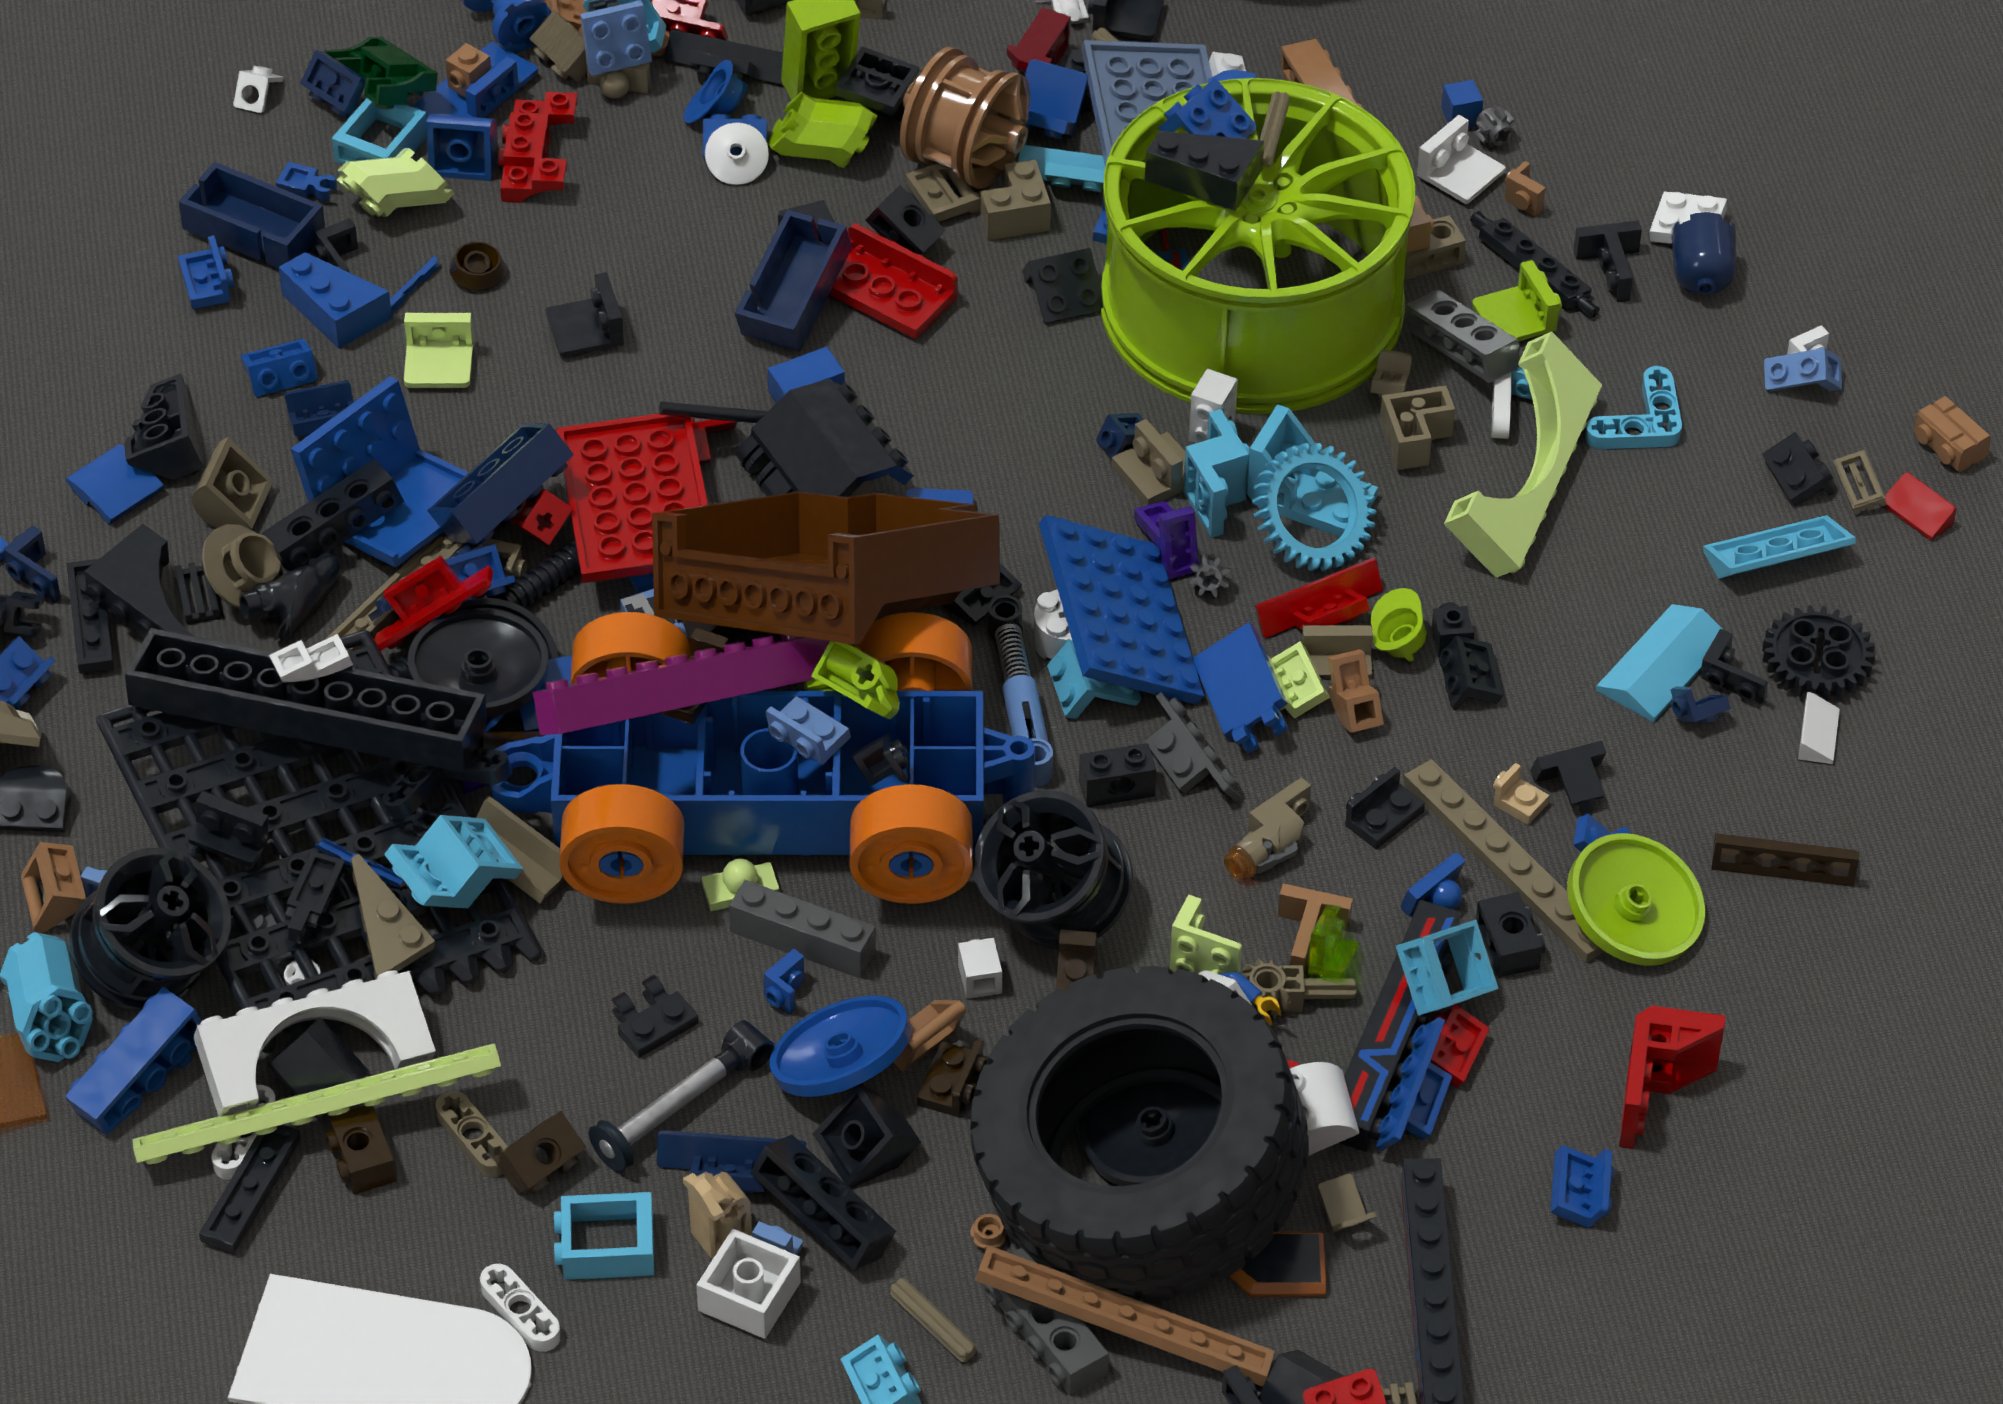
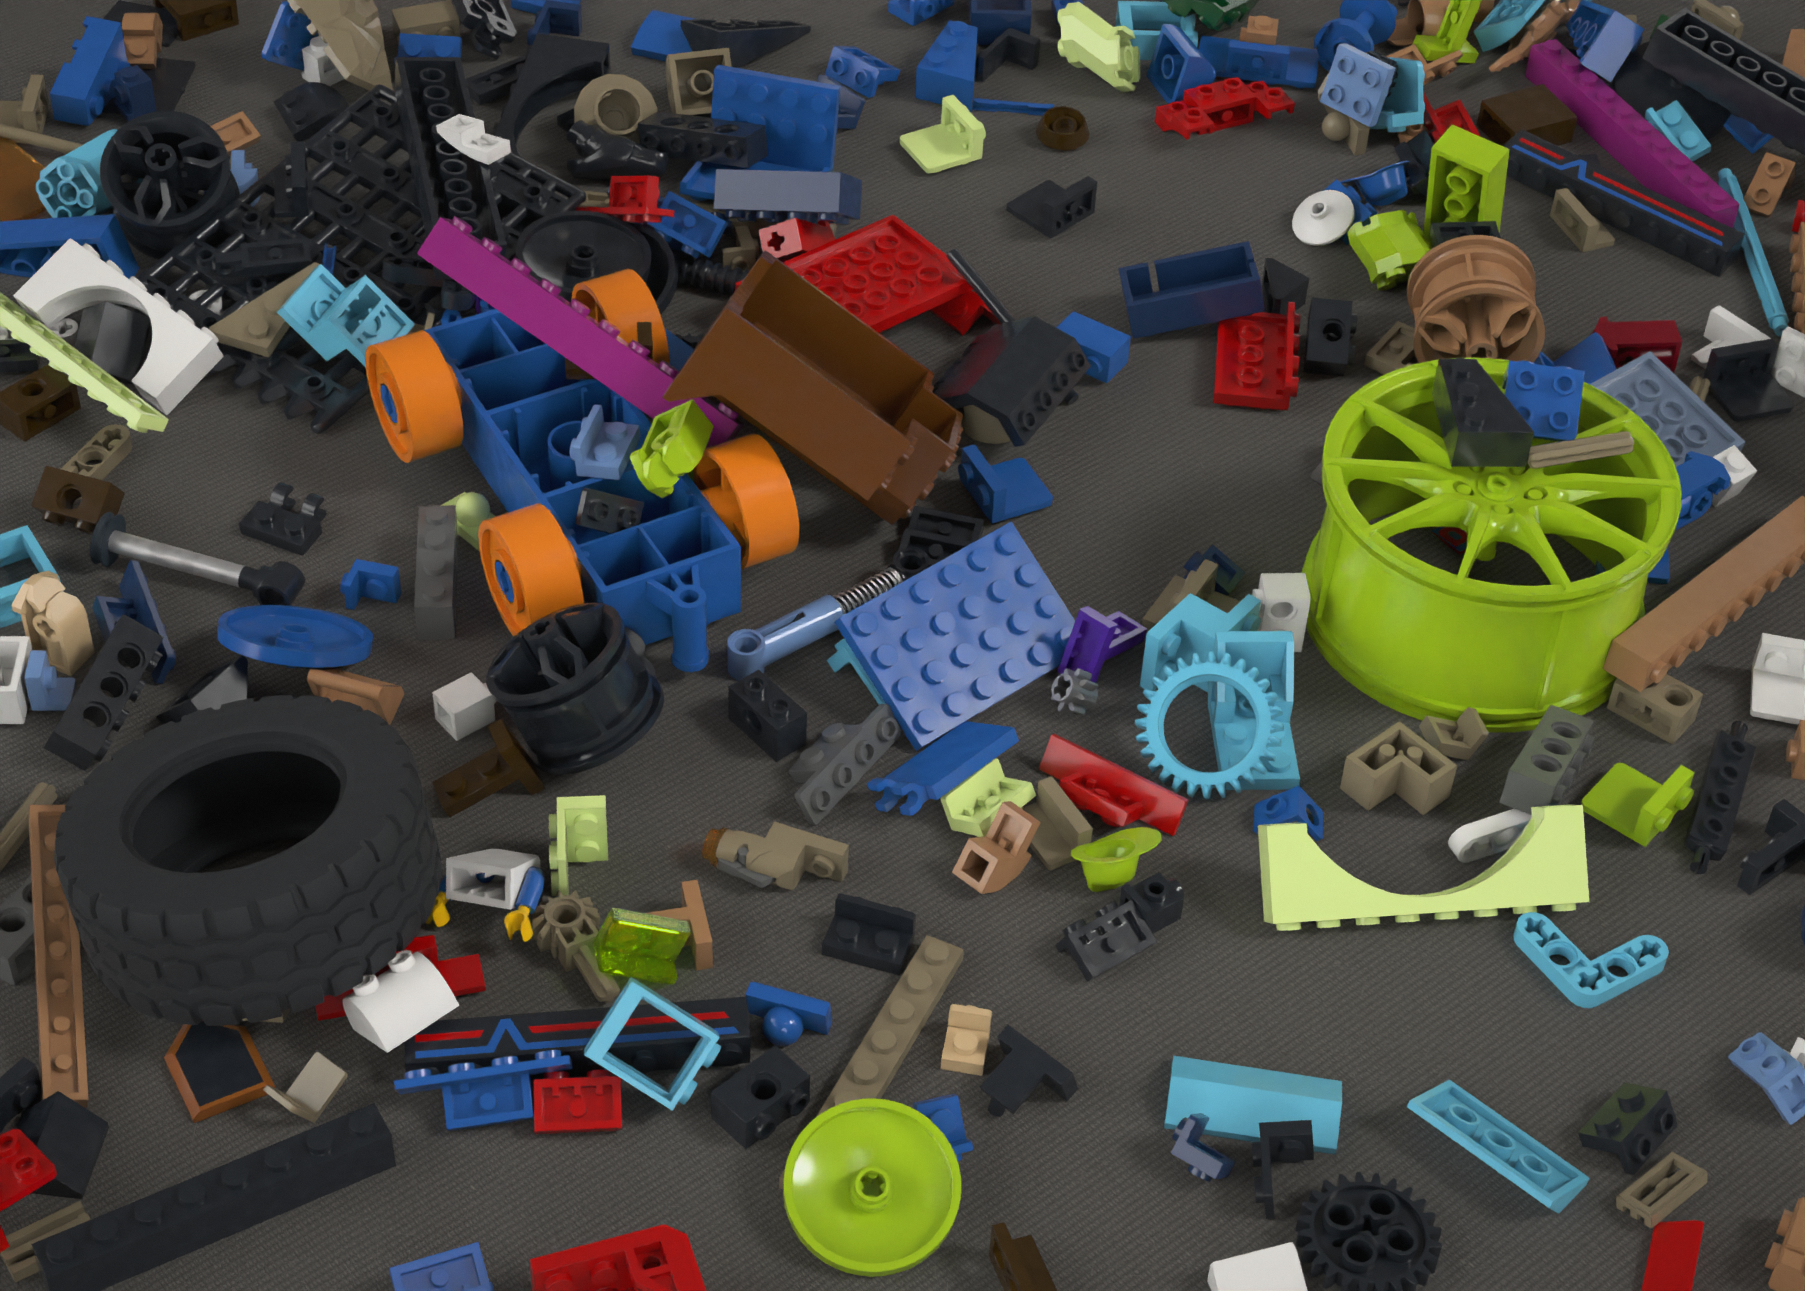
camera: 60 degrees right, 5 degrees down
none -> blue bracket [1253,786,1323,841]

